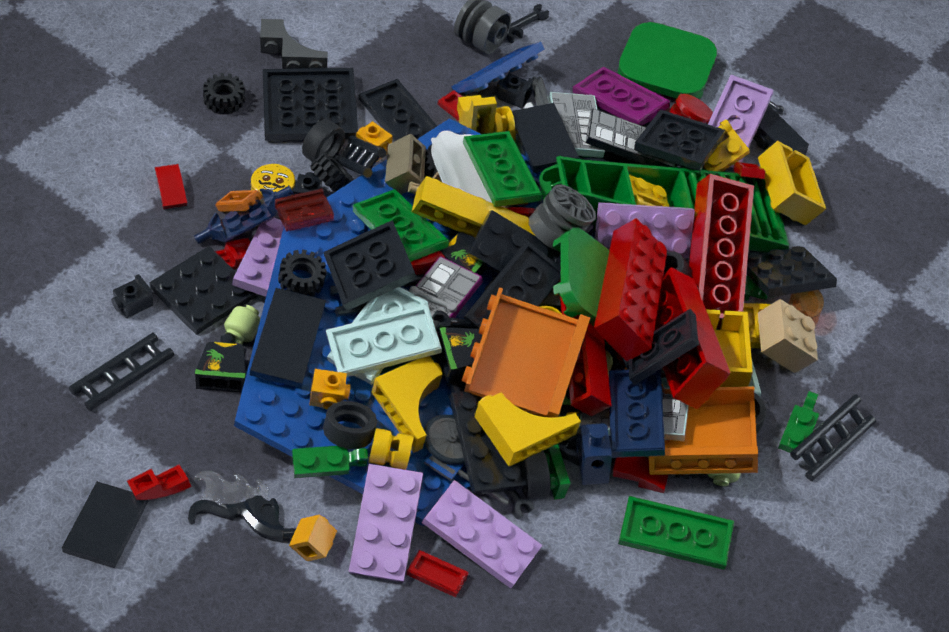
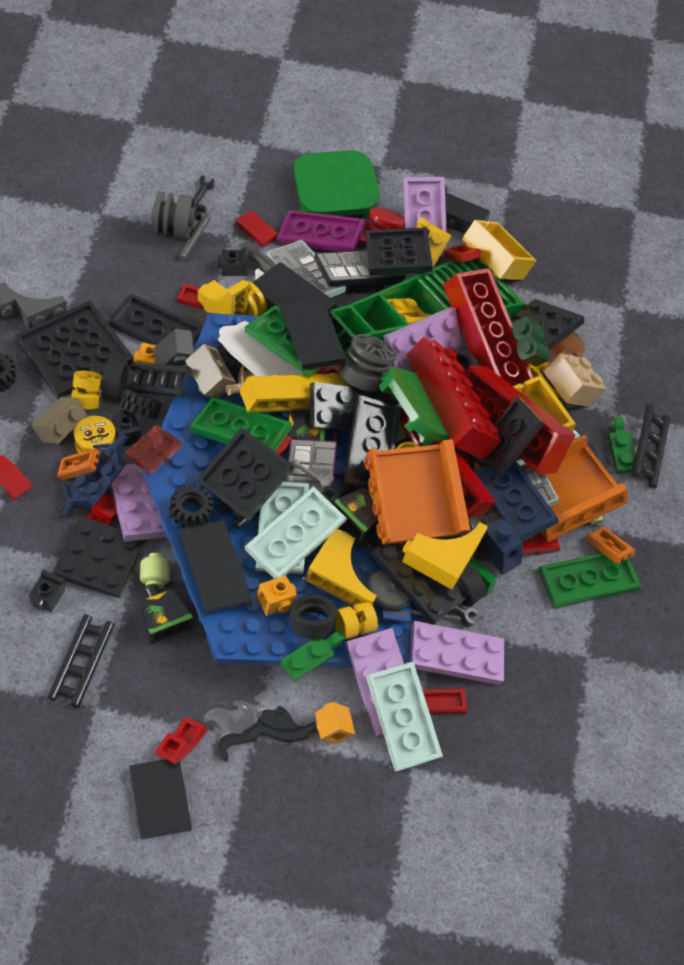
camera: 30 degrees left, 5 degrees up
blue plate [451,41,545,95] -> none
none -> dark tan brick [31,397,87,444]
none -> yellow wheel [71,371,103,410]
none -> dark grey brick [153,329,194,366]
none -> dark grey bar [178,213,211,261]
none -> red tile [236,210,278,248]
none -> black tile [279,297,346,370]
none -> light grey hinge [291,459,330,488]
none -> light aqua tile [366,662,443,772]
none -> dark green brick [512,316,550,367]
none -> orange tile [586,526,635,564]

